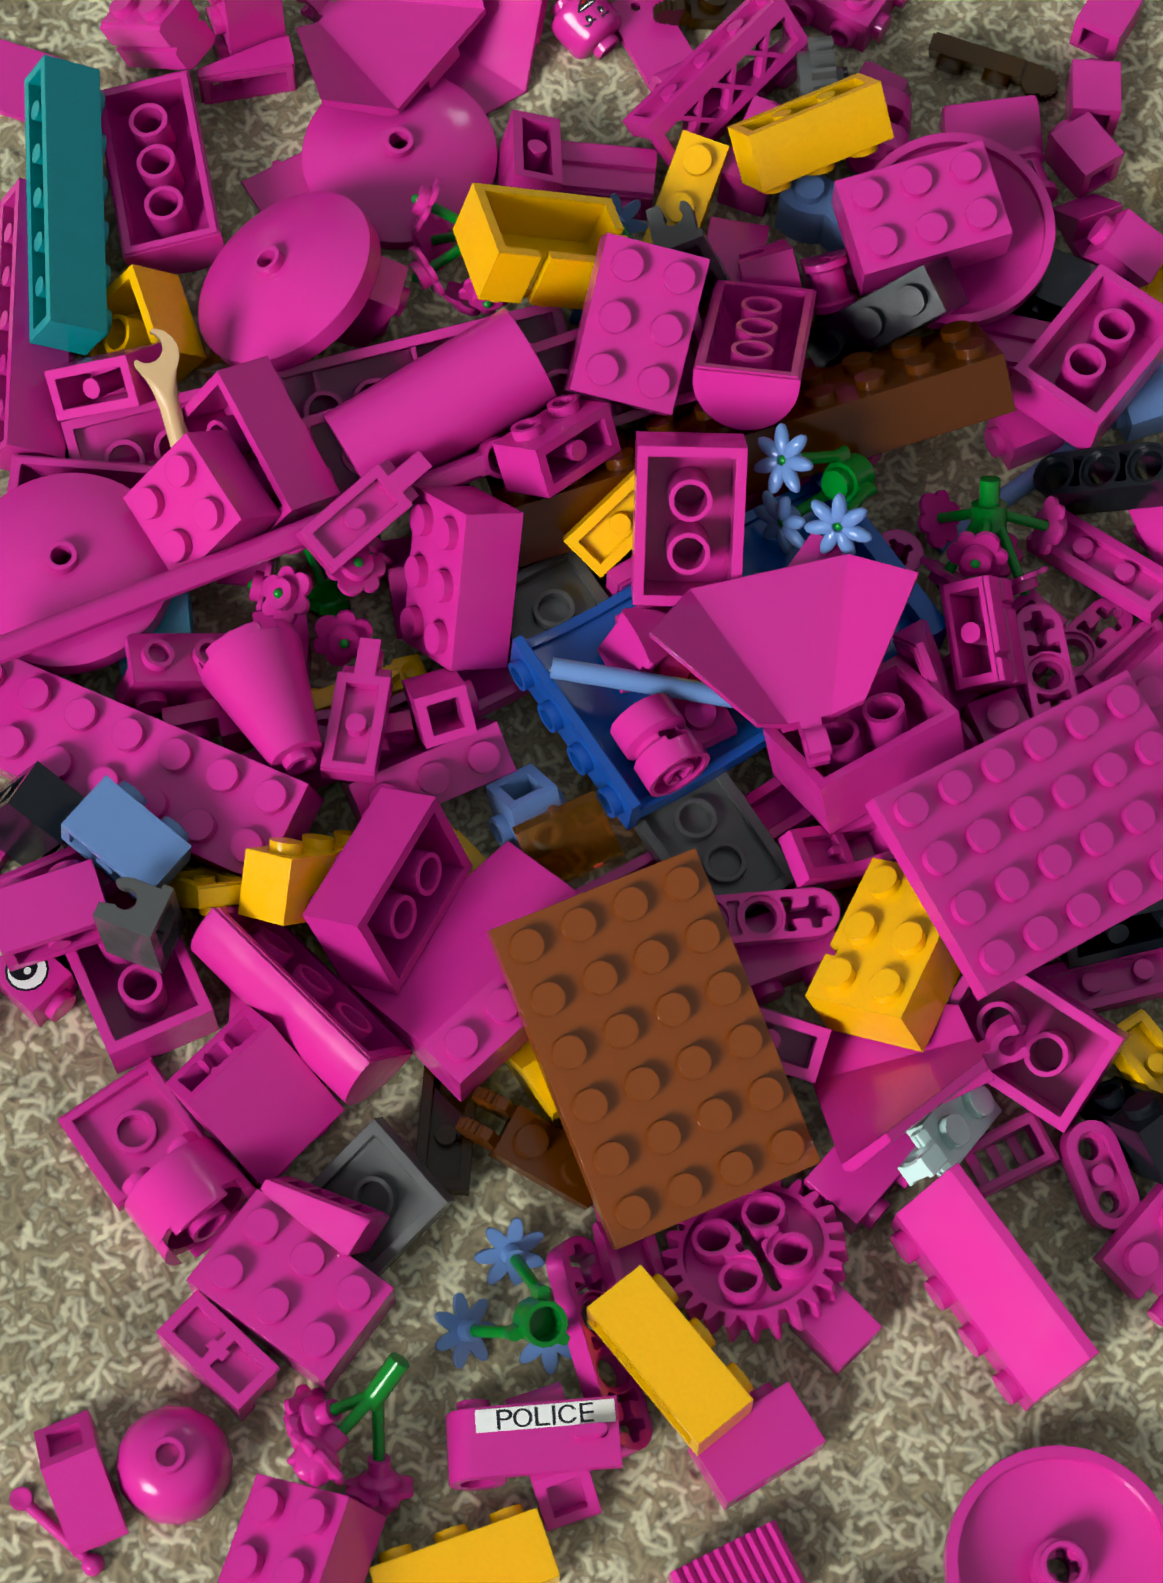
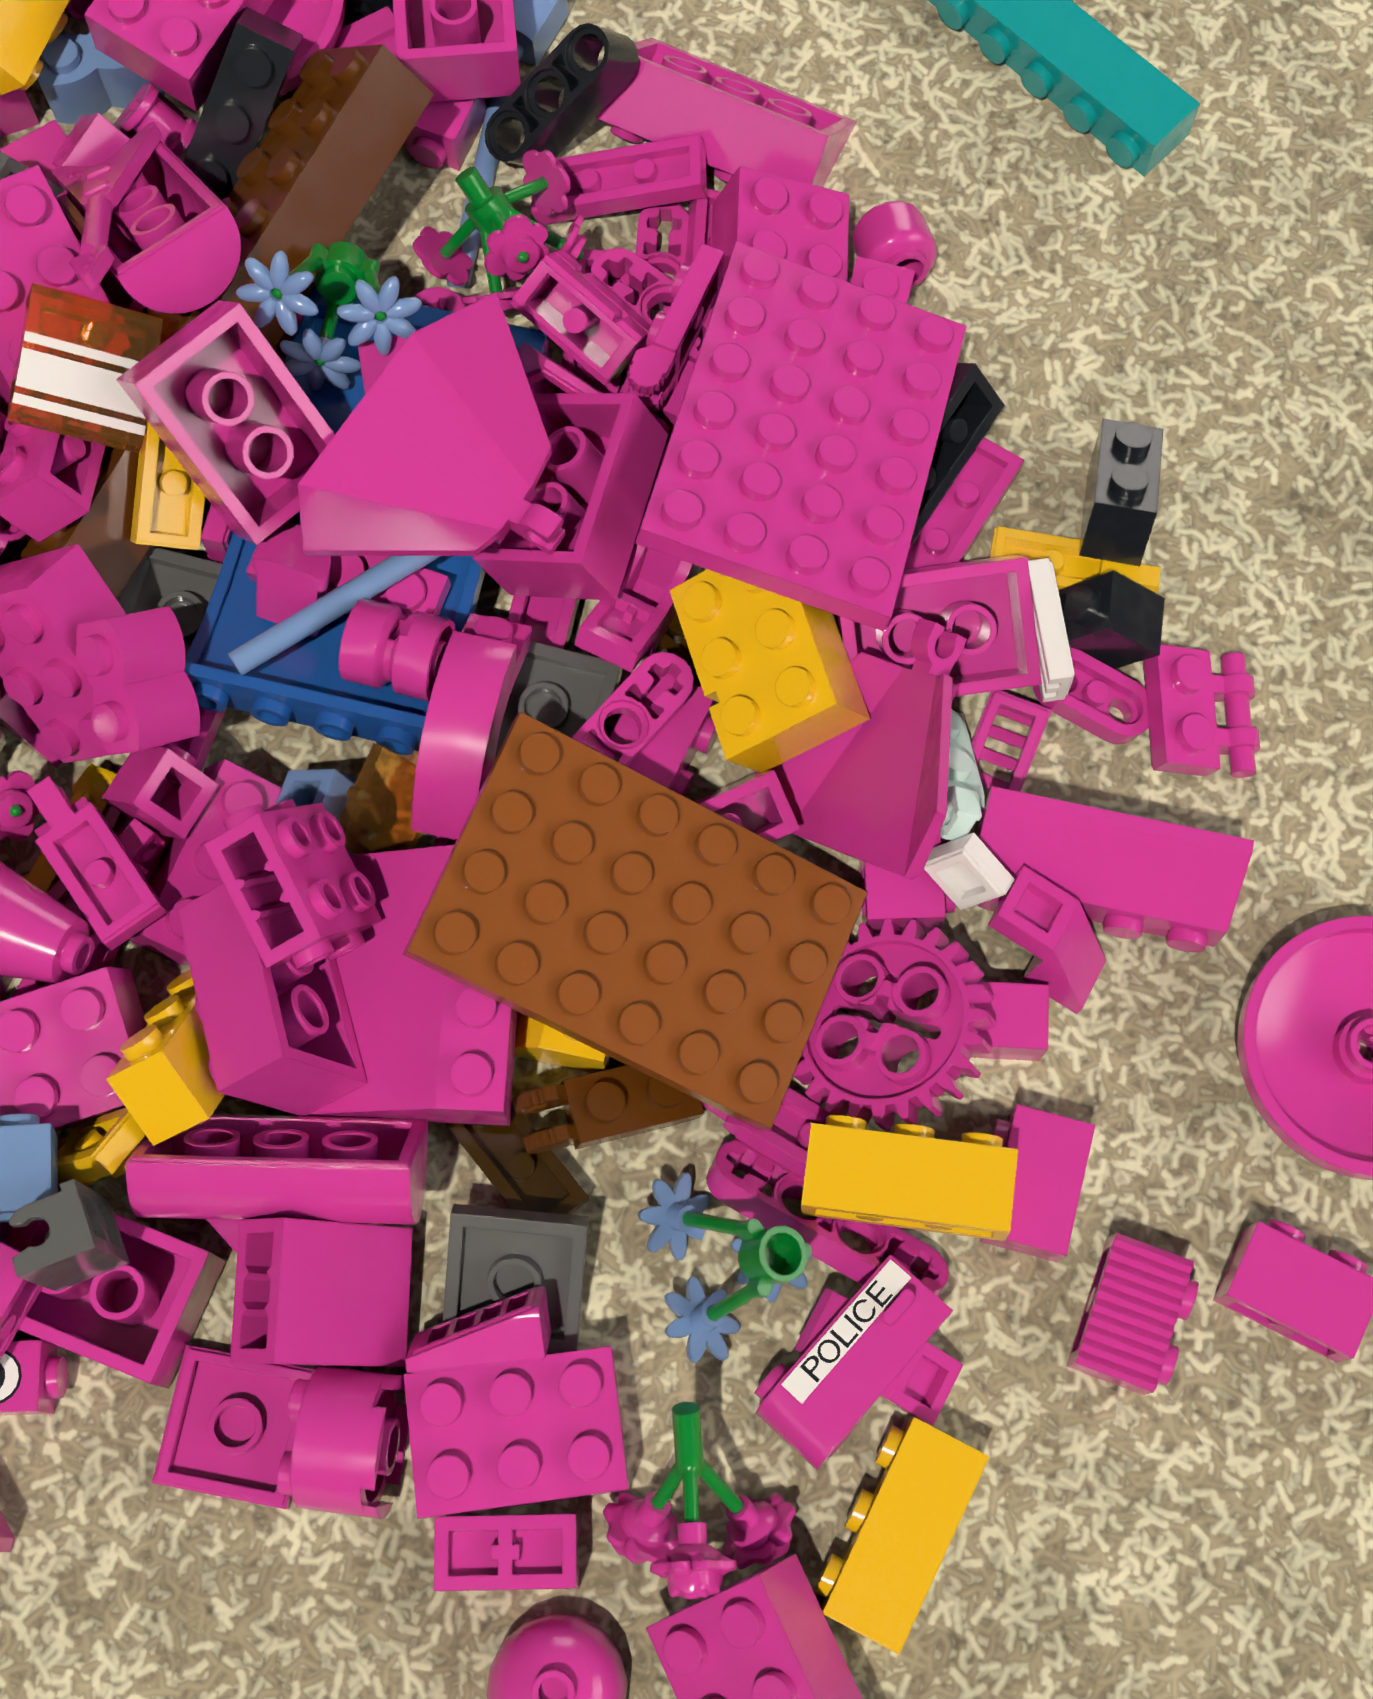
camera: 40 degrees left, 5 degrees up
none -> clear orange slope [7,283,163,453]
none -> dark pink piece [52,122,163,291]
none -> dark pink brick [76,606,200,755]
none -> dark pink brick [204,799,382,970]
none -> dark pink arch [411,613,532,840]
none -> dark pink hinge [627,243,724,415]
none -> white tile [924,832,1015,910]
none -> dark pink slope [988,866,1106,1014]
none -> white tile [1028,558,1075,702]

